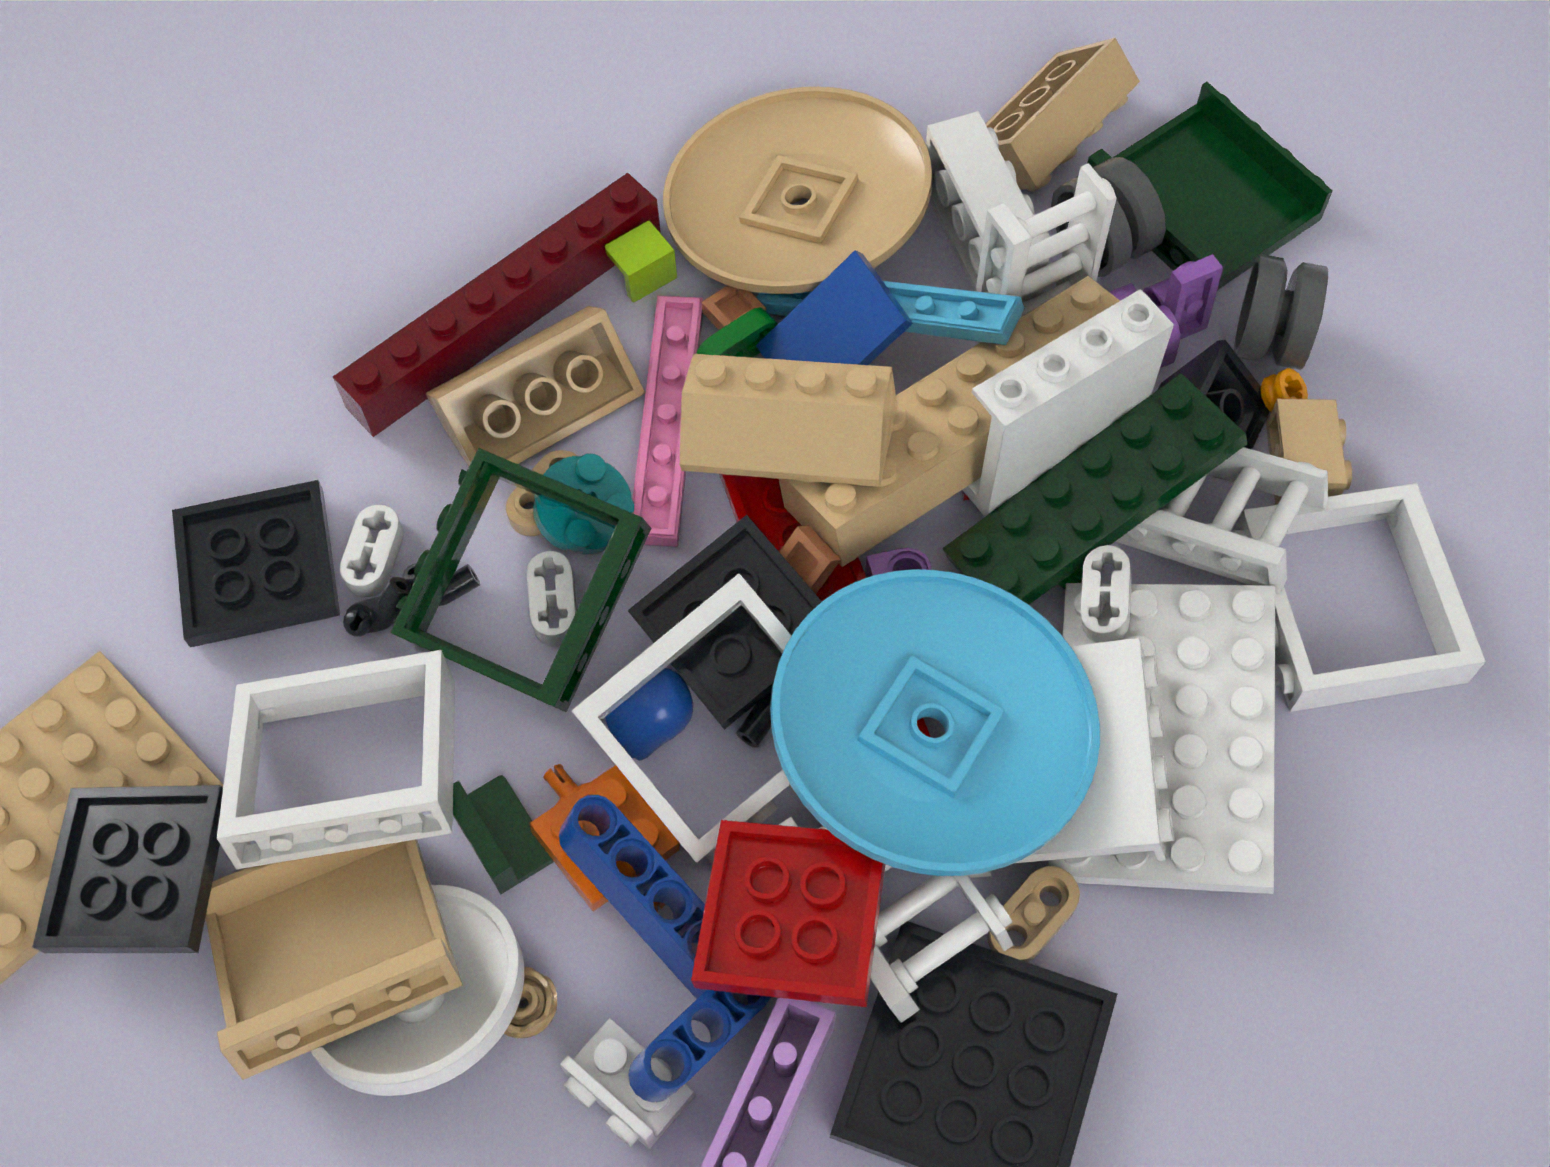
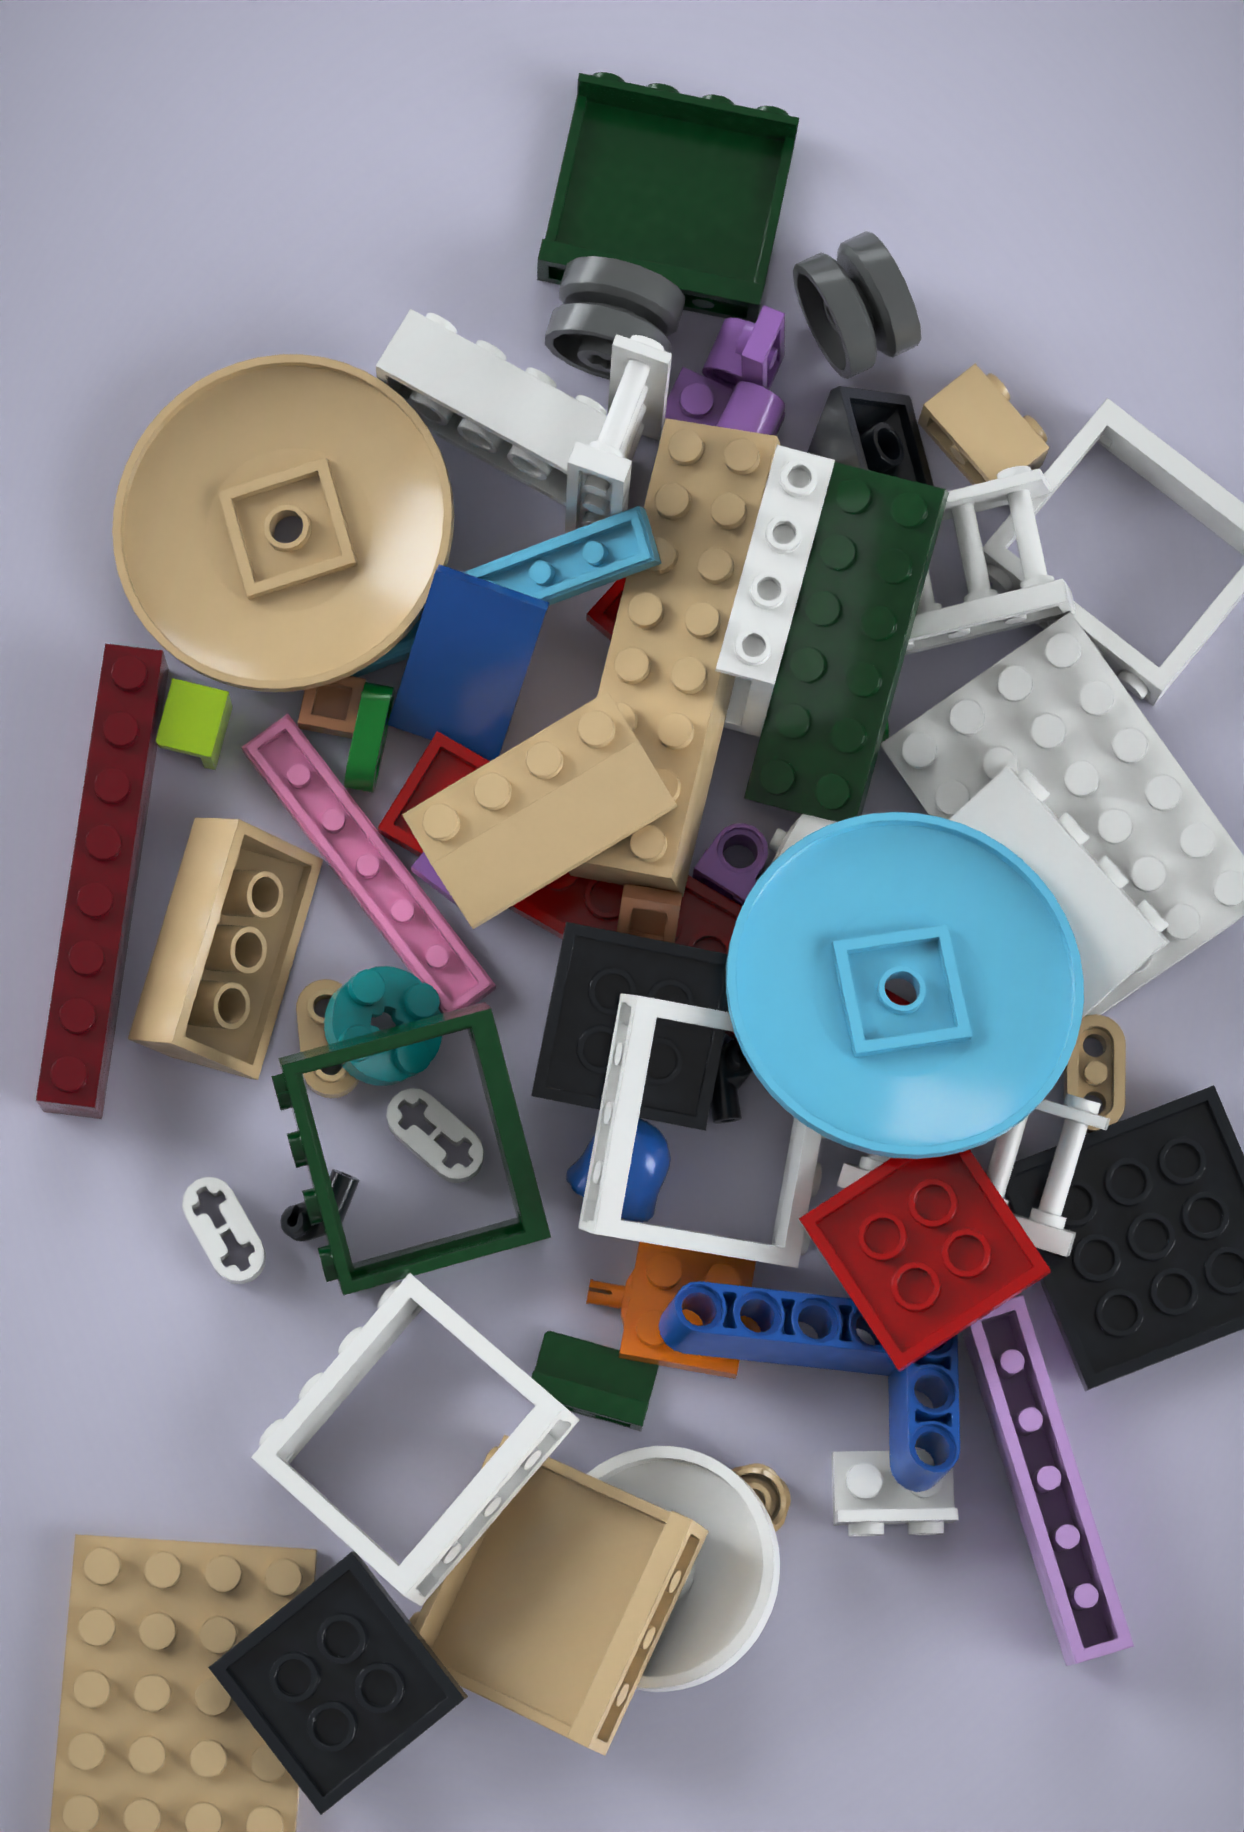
camera: 50 degrees left, 15 degrees up
black plate [172,480,340,648] -> none
black arm [343,577,412,637] -> none
tan slope [985,37,1140,192] -> none
white beam [1080,545,1132,643] -> none
light orange bush [1261,368,1308,412] -> none

